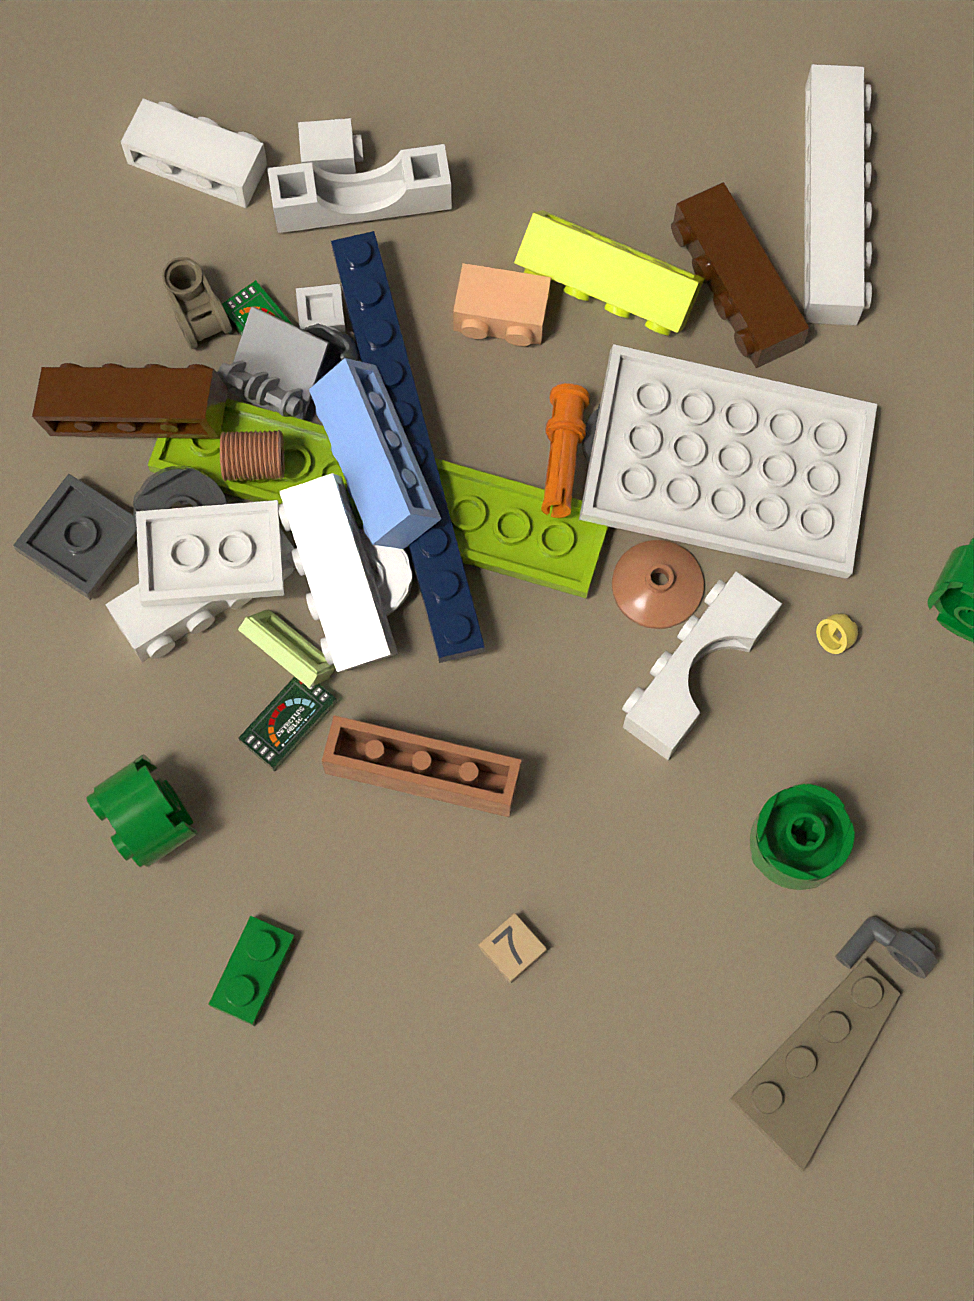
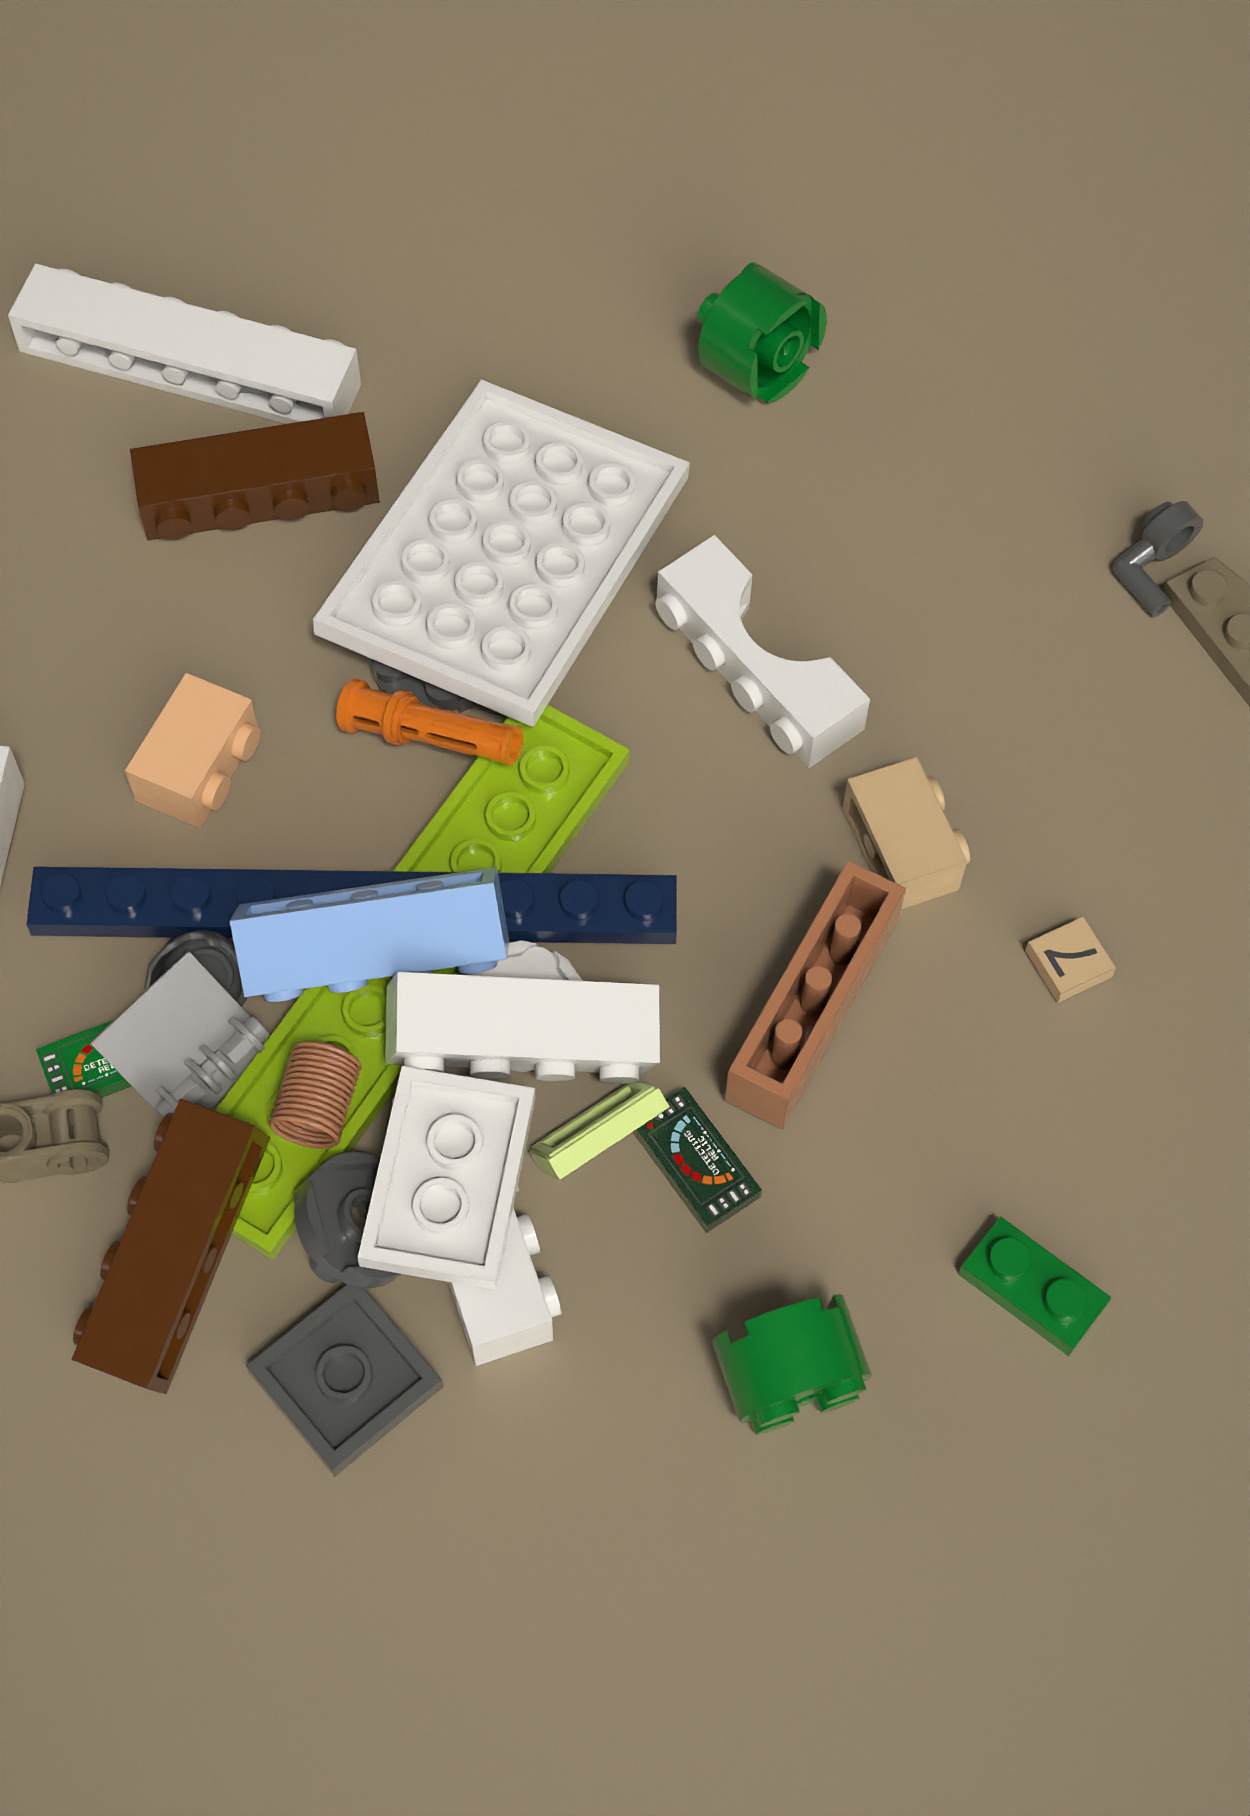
camera: 75 degrees left, 10 degrees down
white plate [296,284,345,332] -> none
neon yellow brick [514,210,705,336] -> none
nougat dish [612,540,704,629] -> none
green brick [750,784,855,890] -> none
light yellow hinge [816,614,858,654] -> none
none -> tan brick [842,757,970,909]

